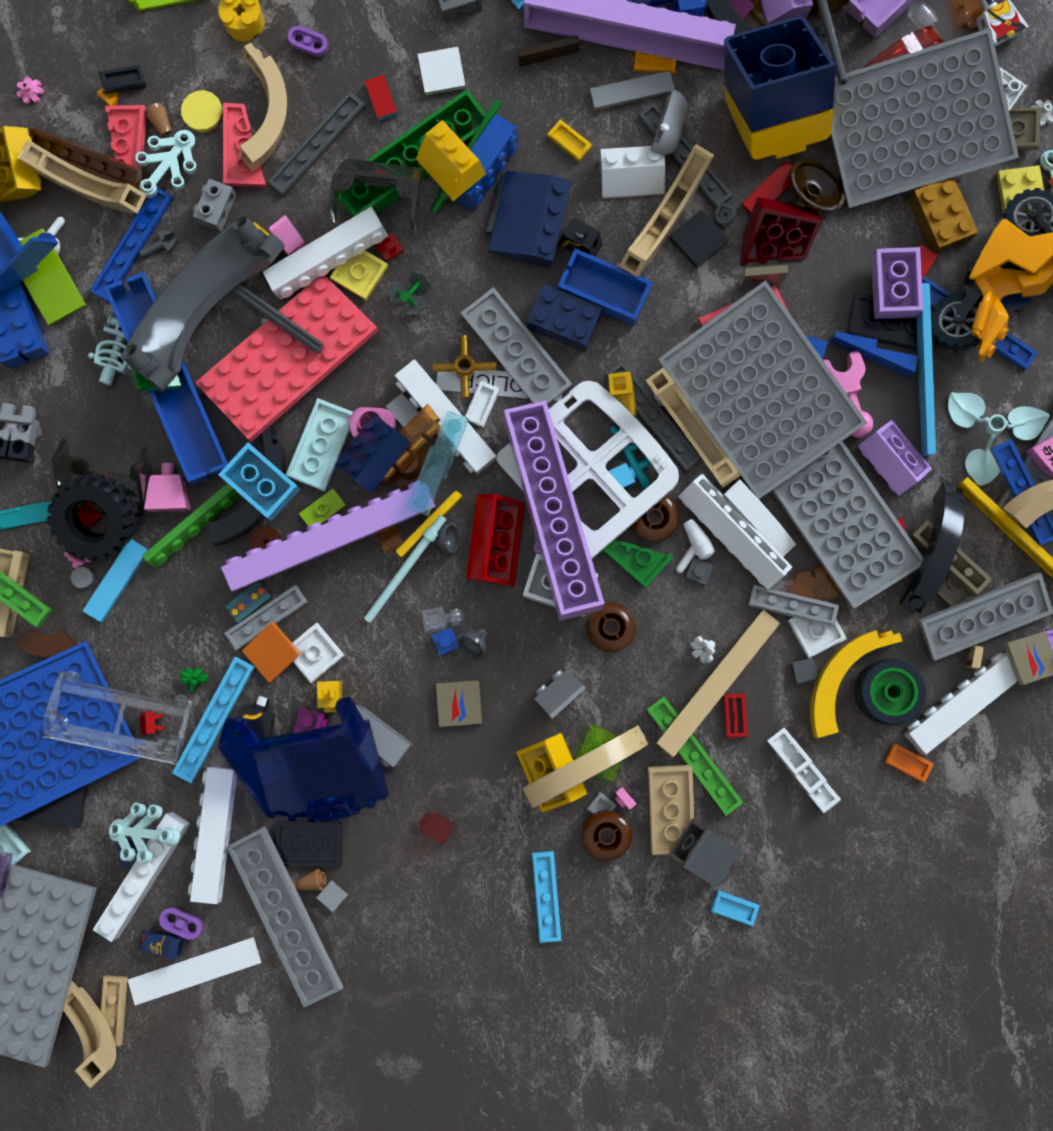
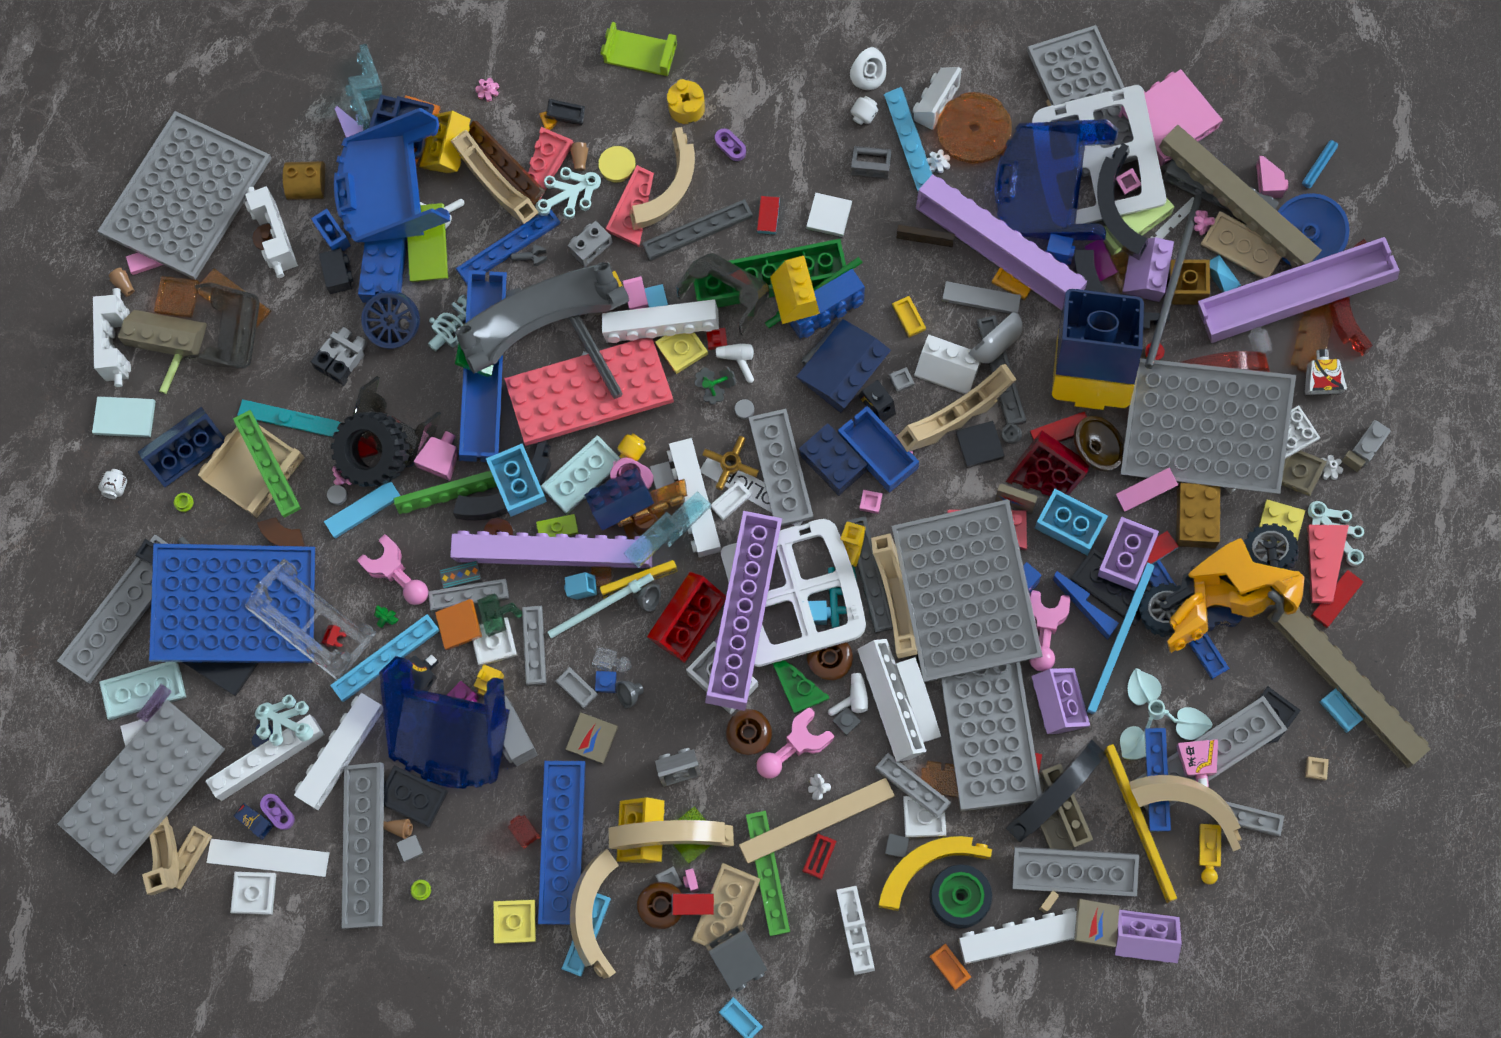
camera: 30 degrees right, 10 degrees down
none -> white tile [230,872,276,915]
none -> bright pink piece [357,534,428,605]
none -> dark blue piece [361,291,420,349]
none -> lime plate [411,880,431,901]
none -> clear green plate [477,593,522,637]
none -> light yellow plate [494,900,536,944]
none -> light grey tile [522,606,546,686]
none -> blue plate [538,761,585,925]
none -> light grey tile [556,667,598,709]
none -> medium azure brick [564,572,597,600]
none -> tan arch [570,849,619,979]
none -> yellow head [617,433,646,461]
none -> medium azure brick [644,284,668,307]
none -> red tile [672,893,714,915]
none -> white piece [716,343,754,383]
none -> light grey tile [735,399,754,420]
none -> bright pink piece [756,708,835,779]
none -> bright pink plate [859,490,883,514]
none -> light grey tile [889,367,915,393]
none -> medium azure brick [1035,489,1108,556]
none -> bright pink tile [1116,468,1178,512]

